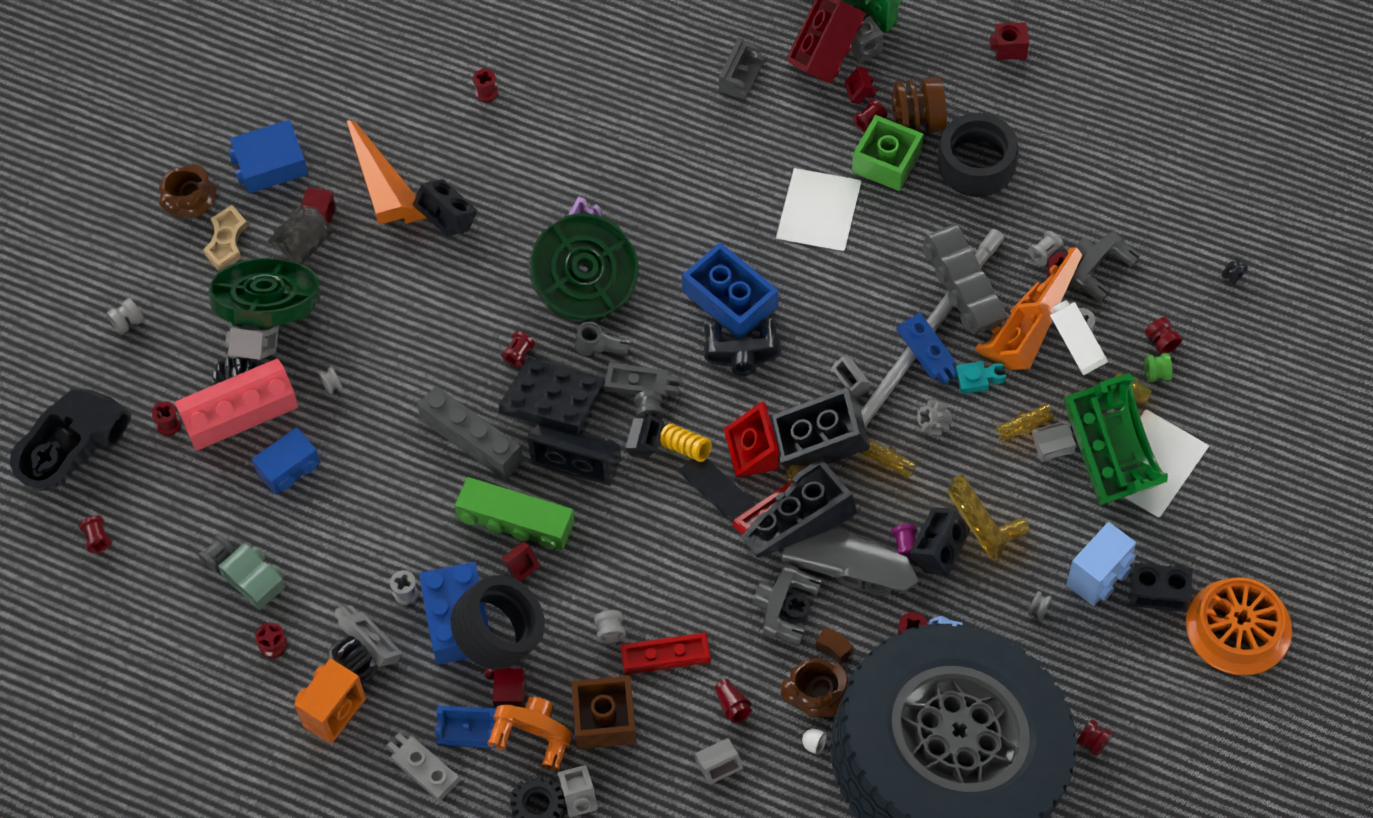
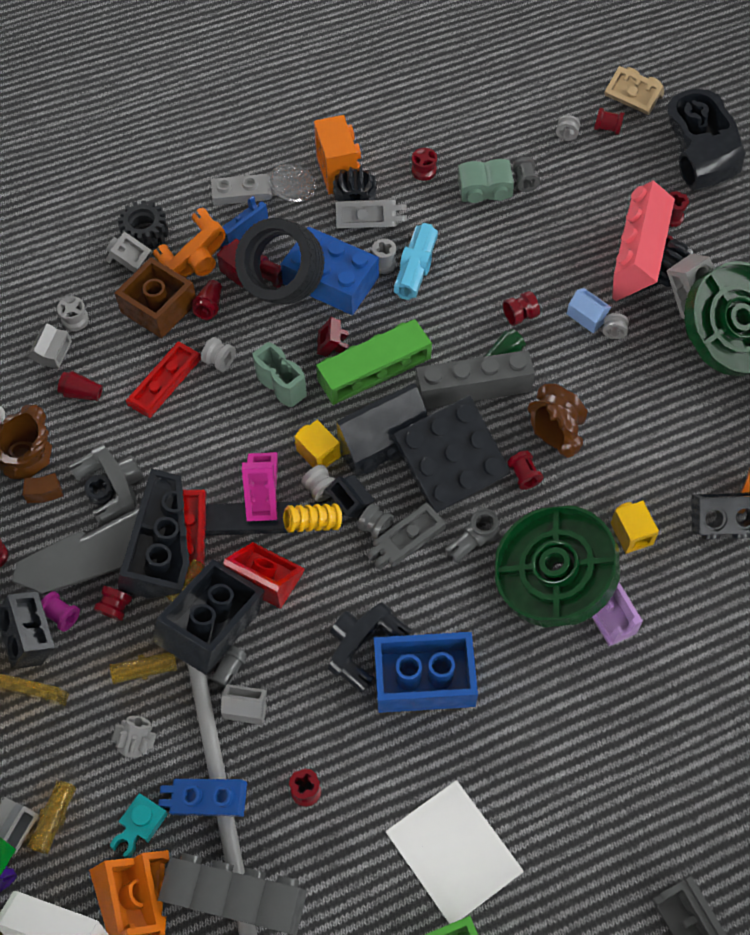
camera: 130 degrees right, 0 degrees up
blue brick [251,427,321,495] -> none
none -> light grey wheel [57,296,89,331]
none -> dark red wheel [93,586,132,621]
none -> dark red cone [192,280,222,320]
none -> dark pink bracket [242,452,278,521]
none -> sand green brick [252,342,307,407]
none -> clear wheel [269,164,316,202]
none -> dark red bush [289,768,321,807]
none -> yellow brick [294,419,341,468]
none -> light grey wheel [301,465,335,502]
none -> medium azure piece [394,223,438,300]
none -> dark green cone [484,329,526,357]
none -> dark red wheel [503,291,540,326]
none -> reddish brown piece [527,384,588,458]
none -> light grey bush [556,115,580,141]
none -> light blue piece [567,288,611,333]
none -> tan bracket [605,66,664,115]
none -> yellow brick [611,501,659,554]

